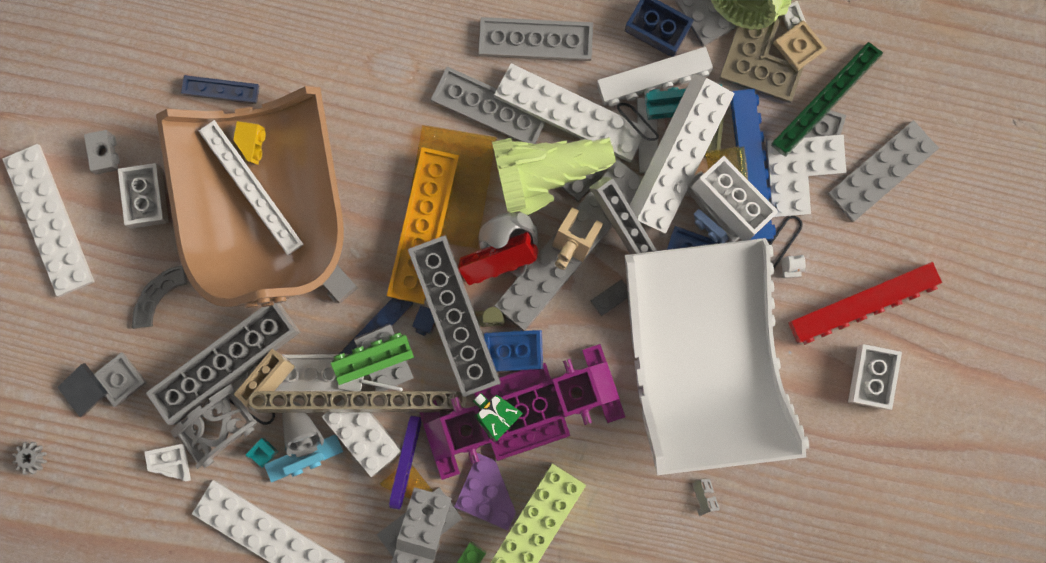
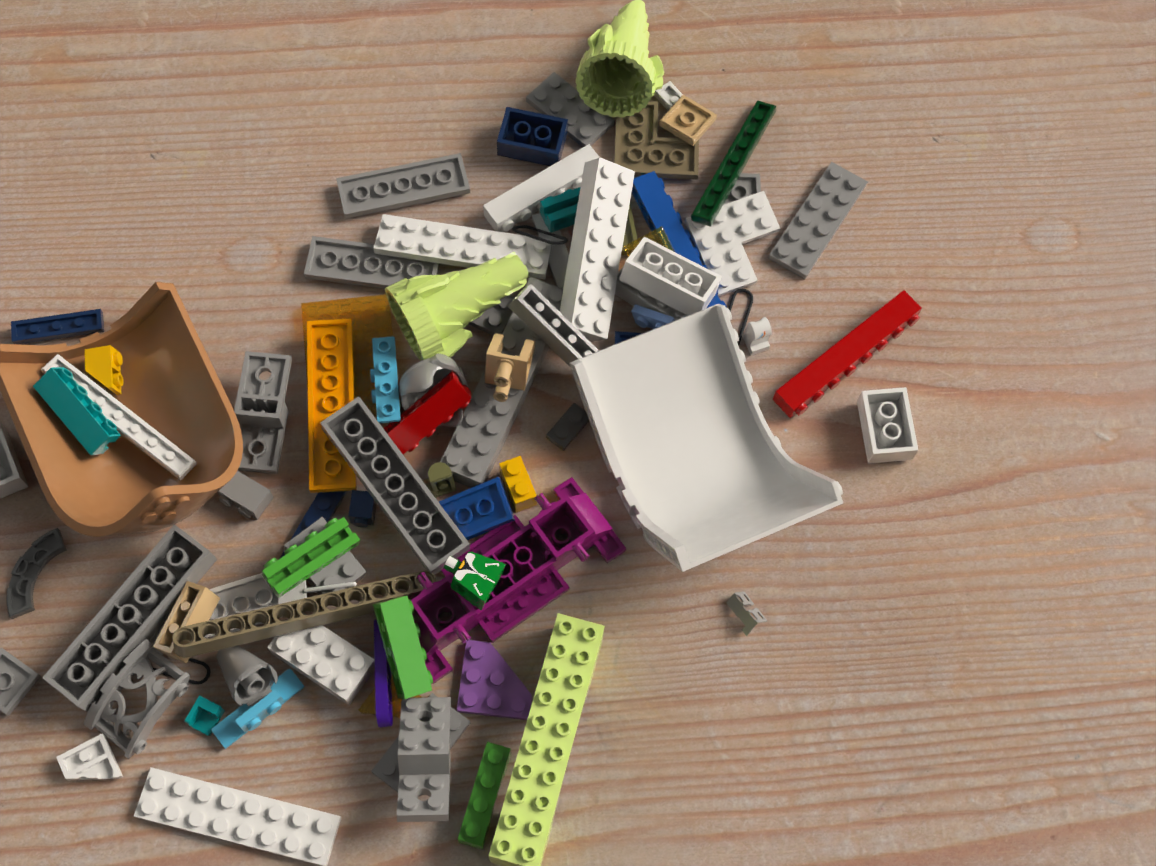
camera: 25 degrees left, 15 degrees down
none -> teal brick [33,367,121,455]
none -> light grey bracket [234,351,292,474]
none -> medium azure bracket [370,337,401,423]
none -> bright green brick [373,596,433,699]
none -> yellow brick [499,456,537,513]

